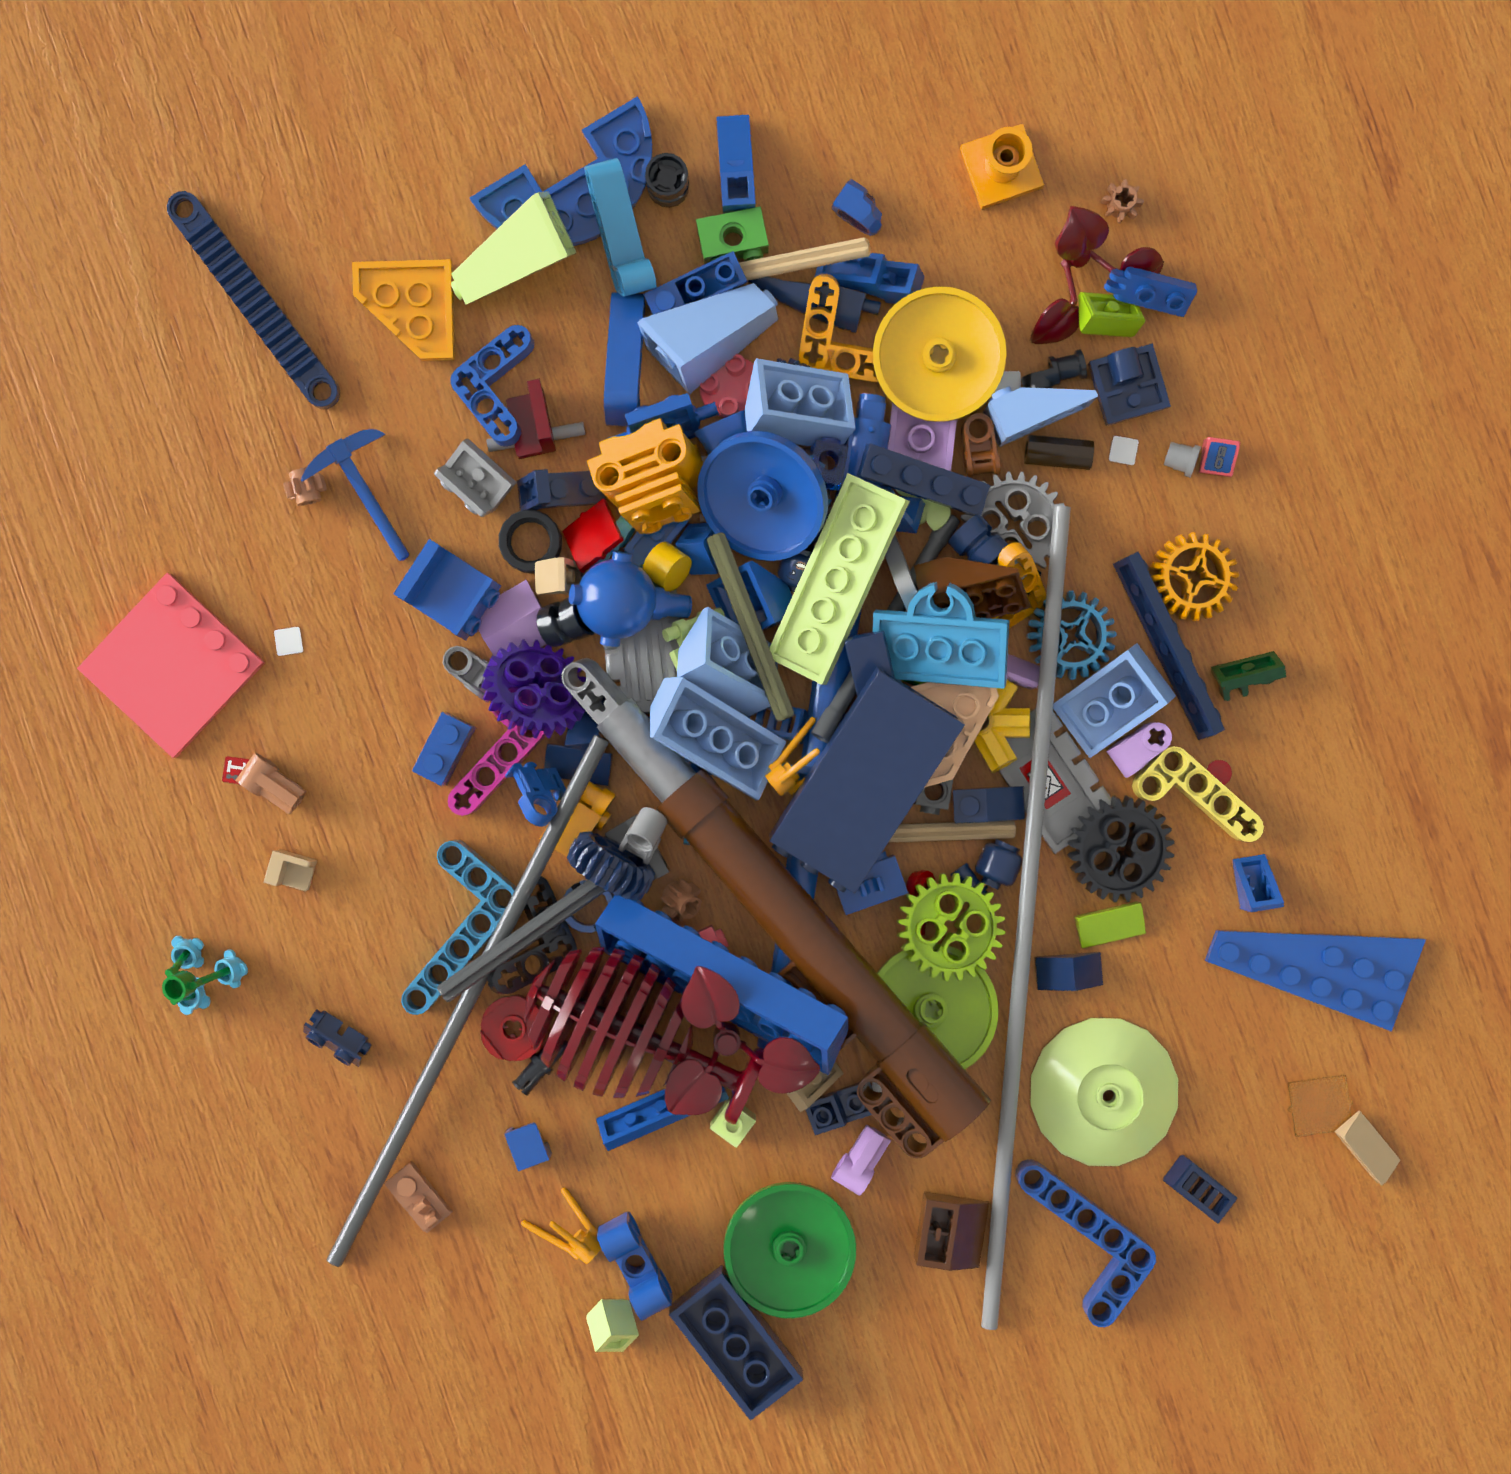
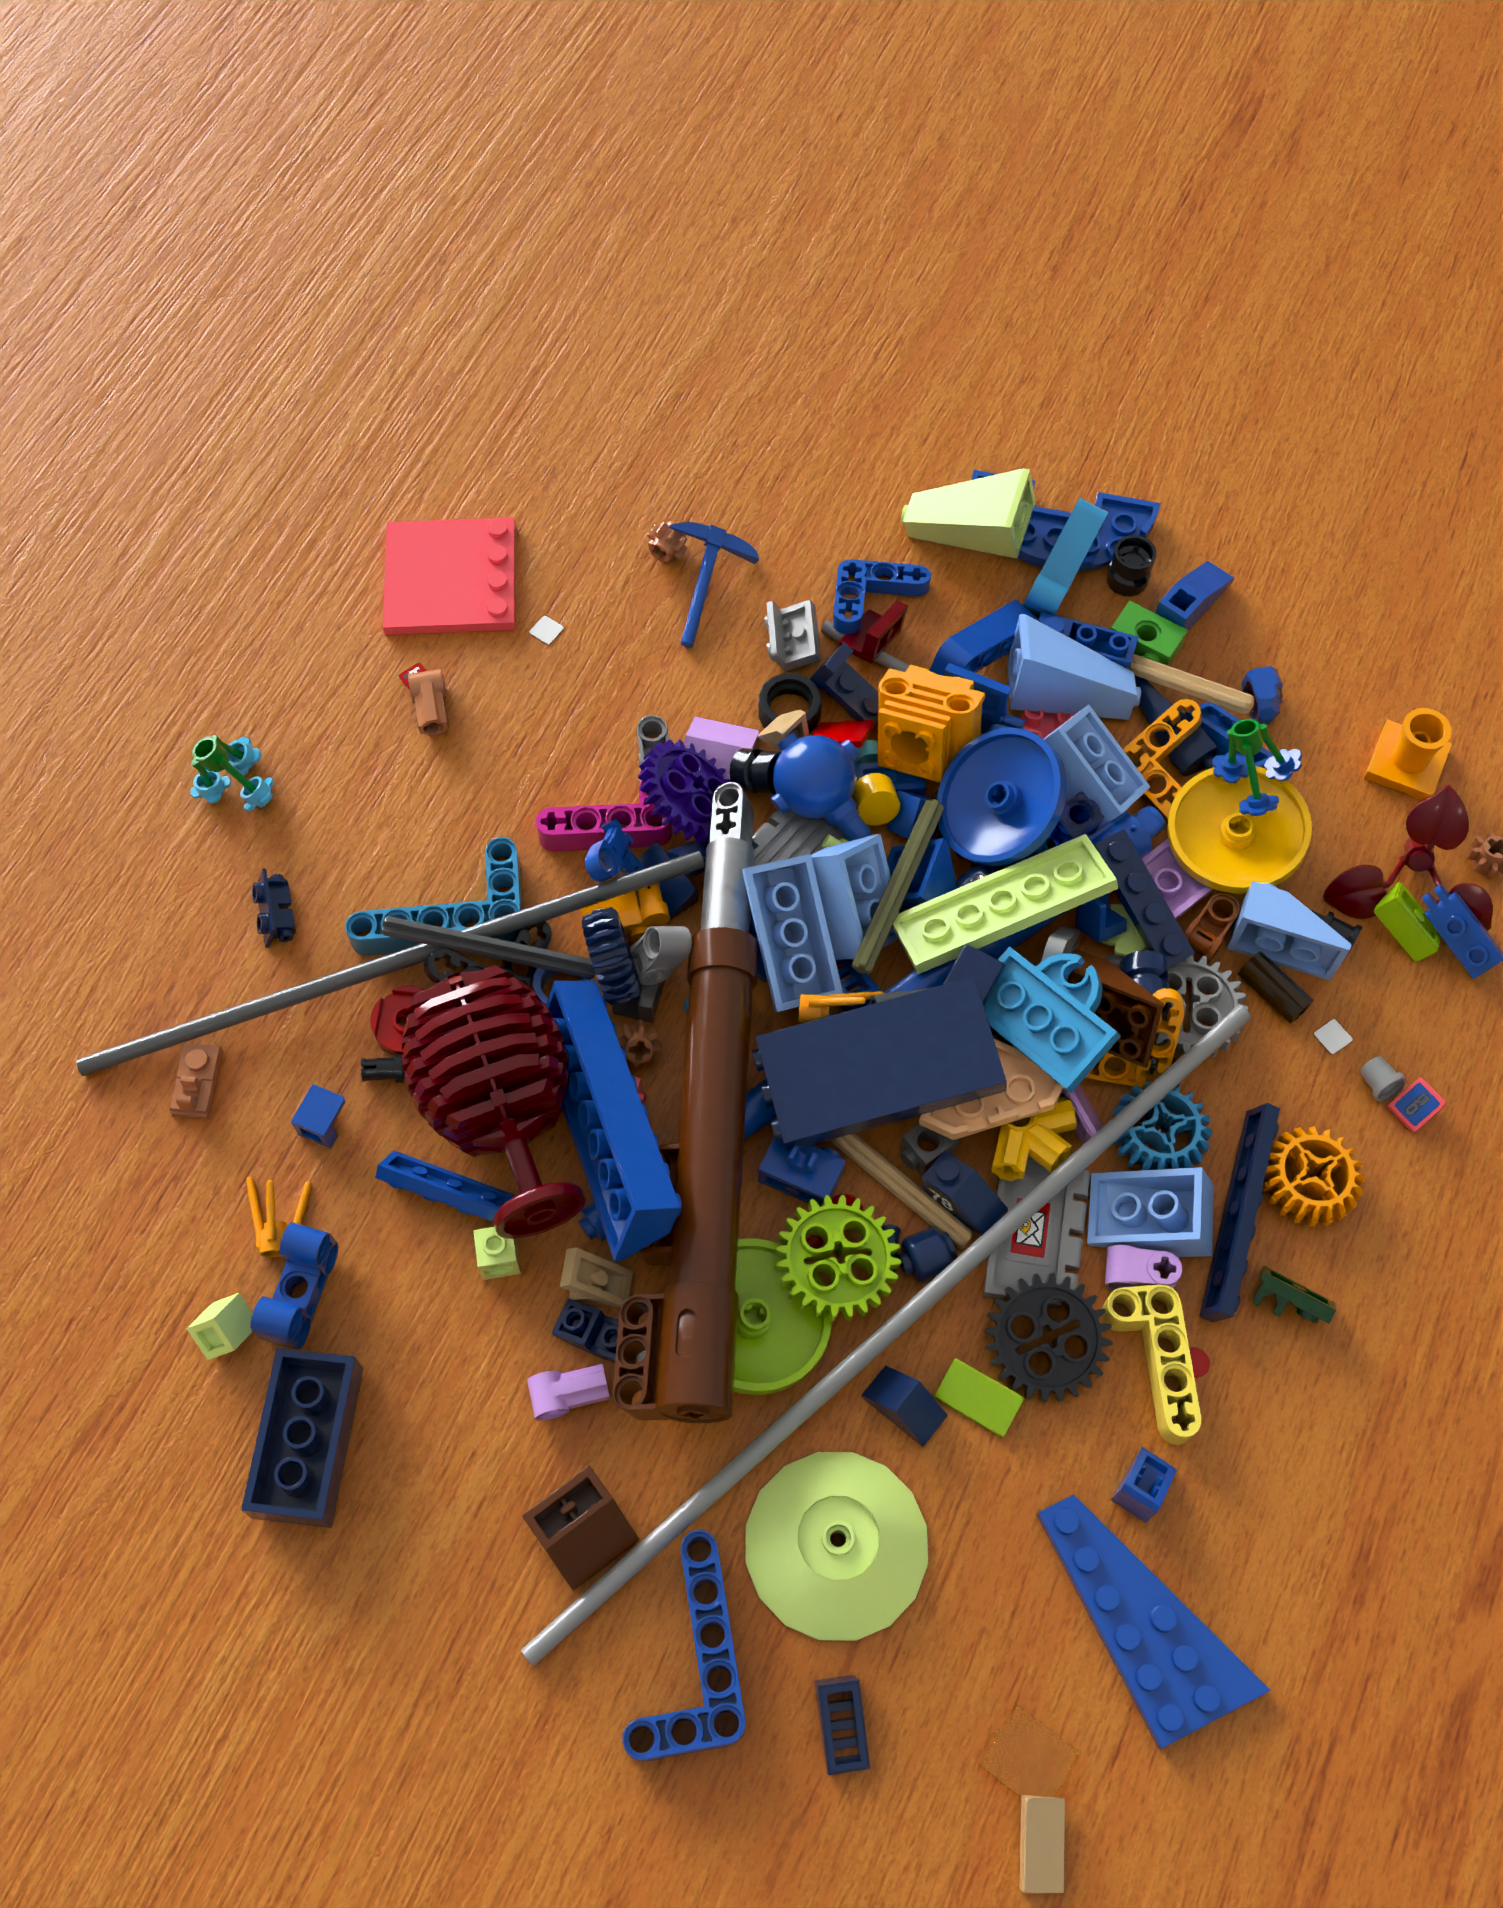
camera: 45 degrees right, 25 degrees down
dark blue gear [167,191,340,409] -> none
tan panel [263,849,317,891] -> none
light orange plate [352,259,455,361] -> none
blue panel [393,539,501,641] -> none
blue brick [412,712,476,786] -> none
dark red plant [665,966,820,1115] -> none
green dish [723,1182,856,1318] -> none
dark blue plate [1088,343,1171,426] -> none
none -> plant [1212,719,1302,816]

